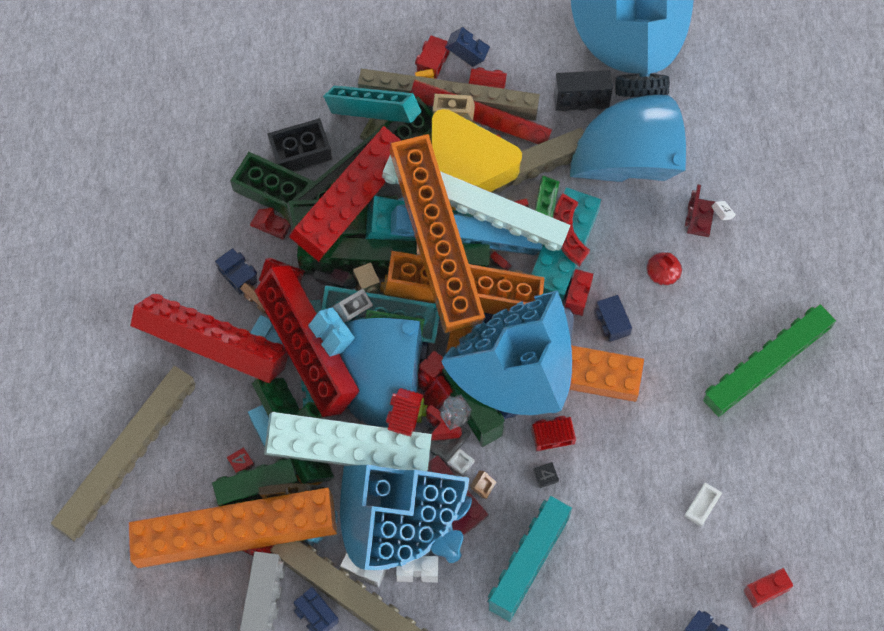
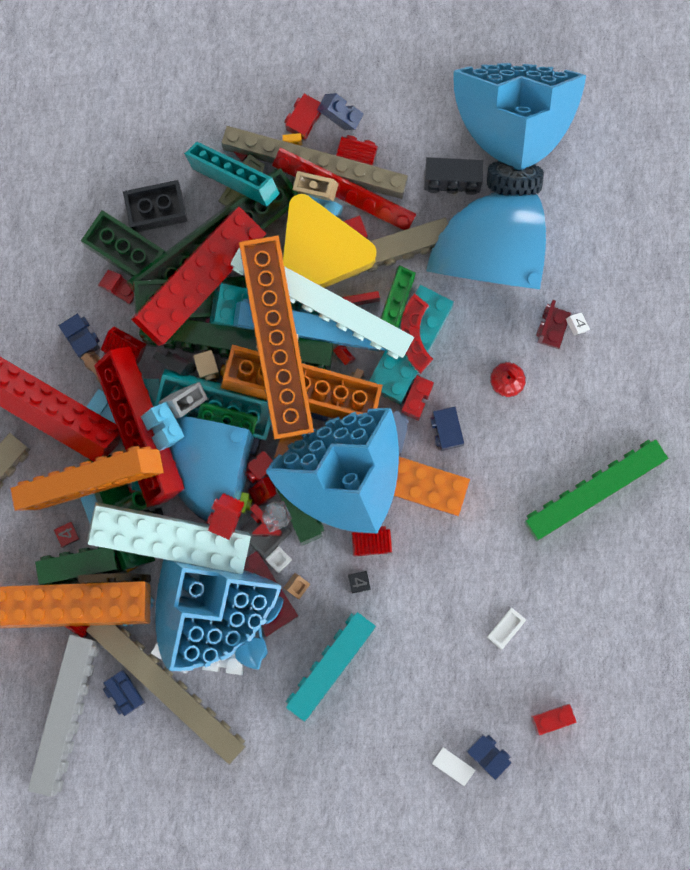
camera: 10 degrees right, 15 degrees up
none -> orange brick [10,446,164,511]

